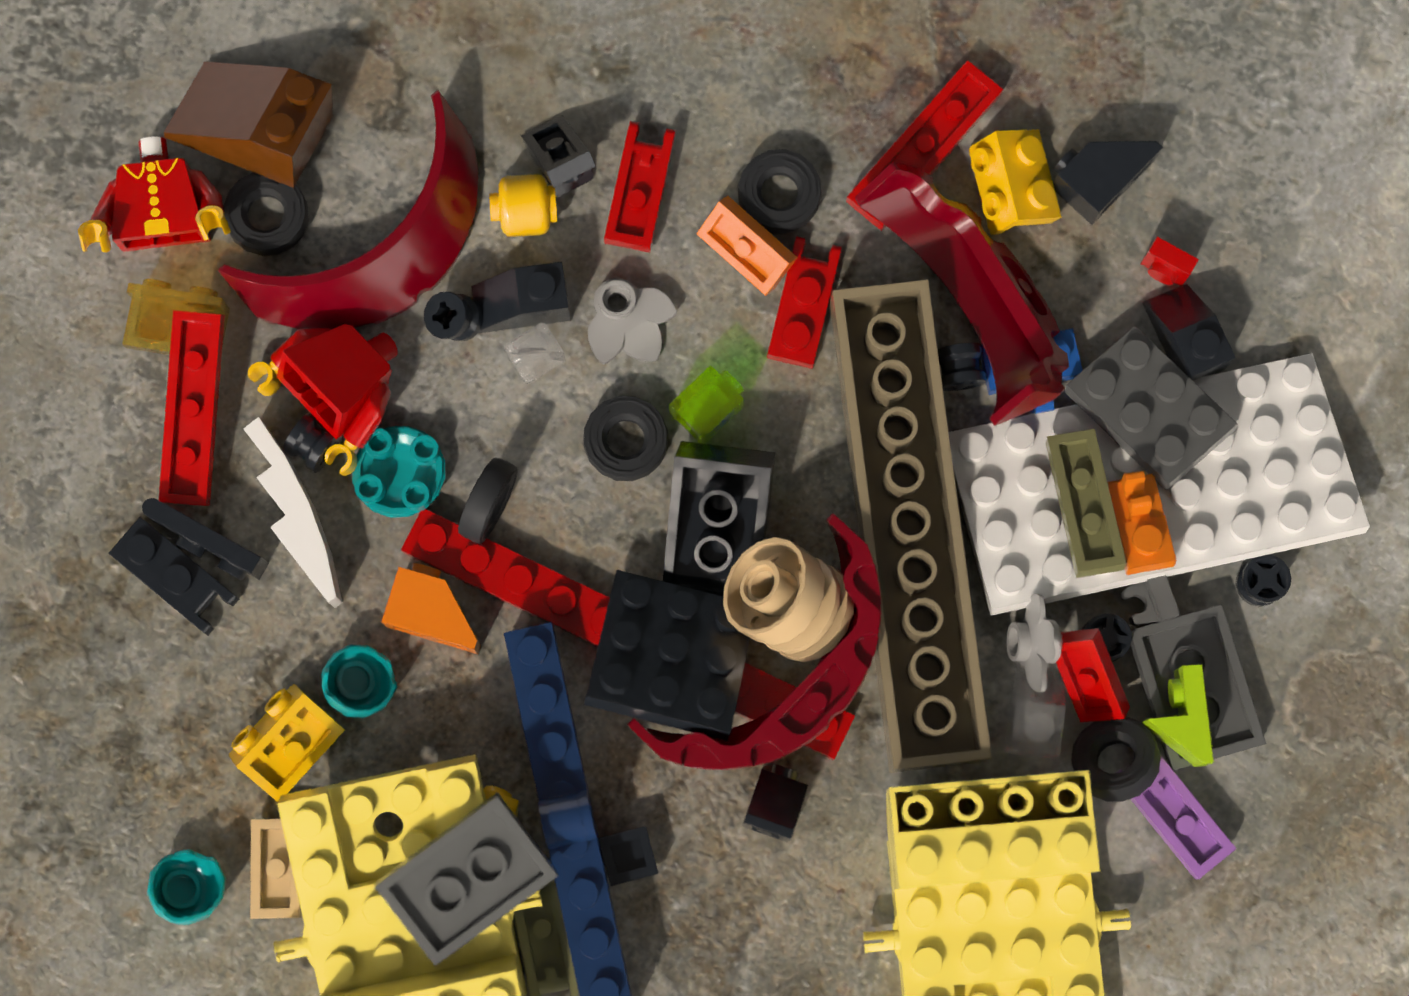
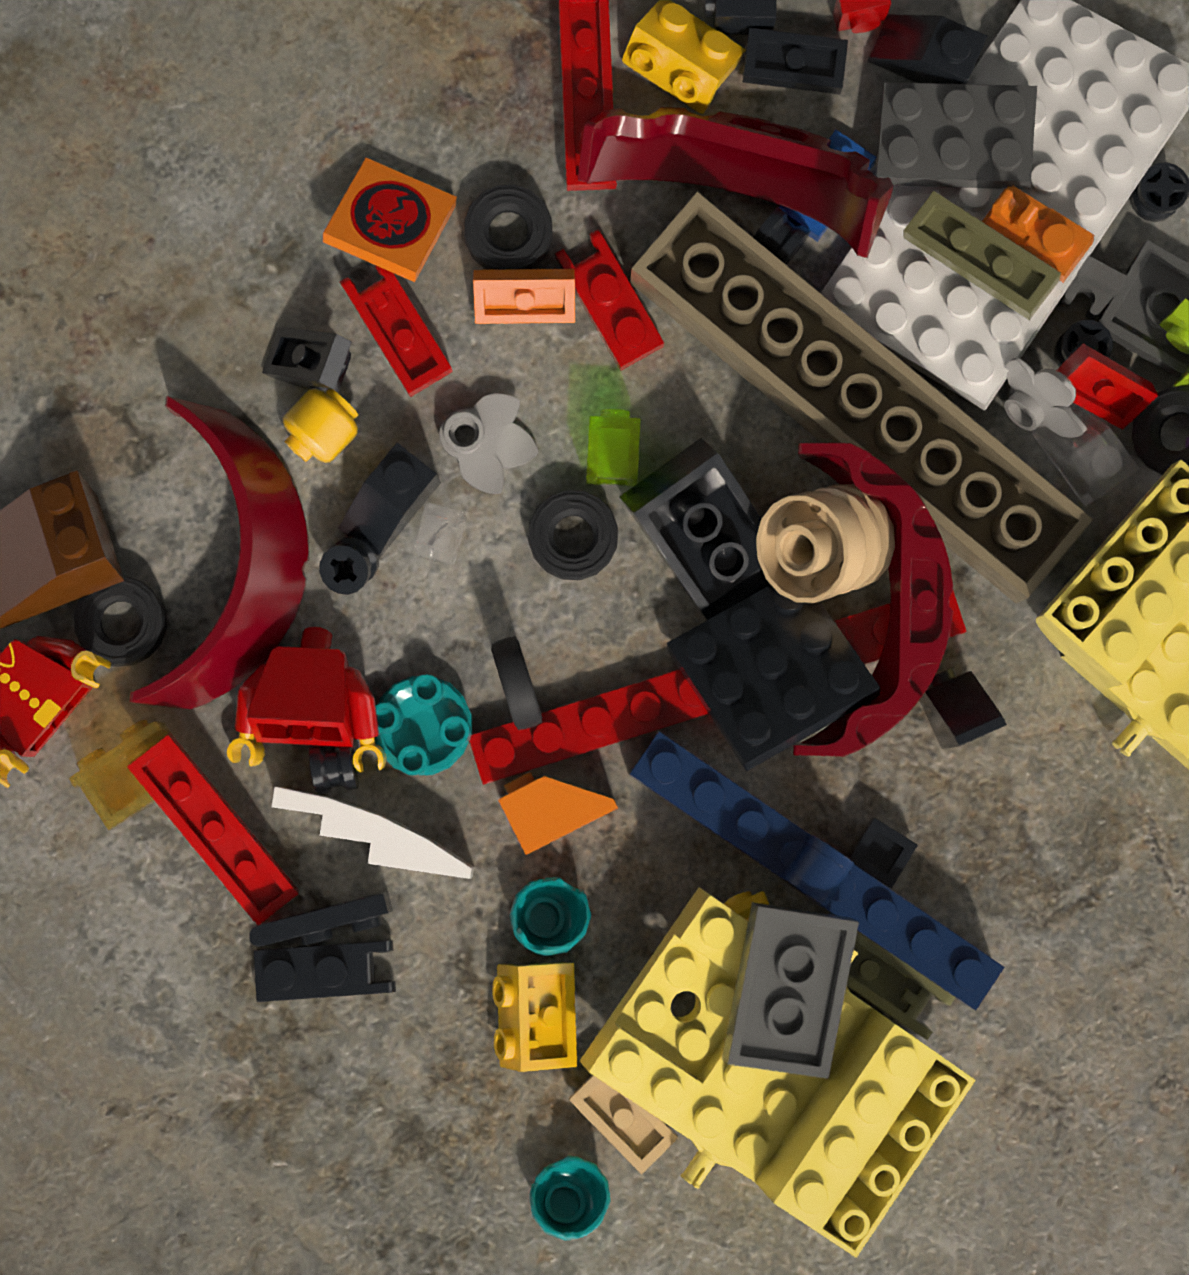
camera: 45 degrees left, 5 degrees up
none -> tile [323,158,457,282]
none -> black plate [742,28,848,95]

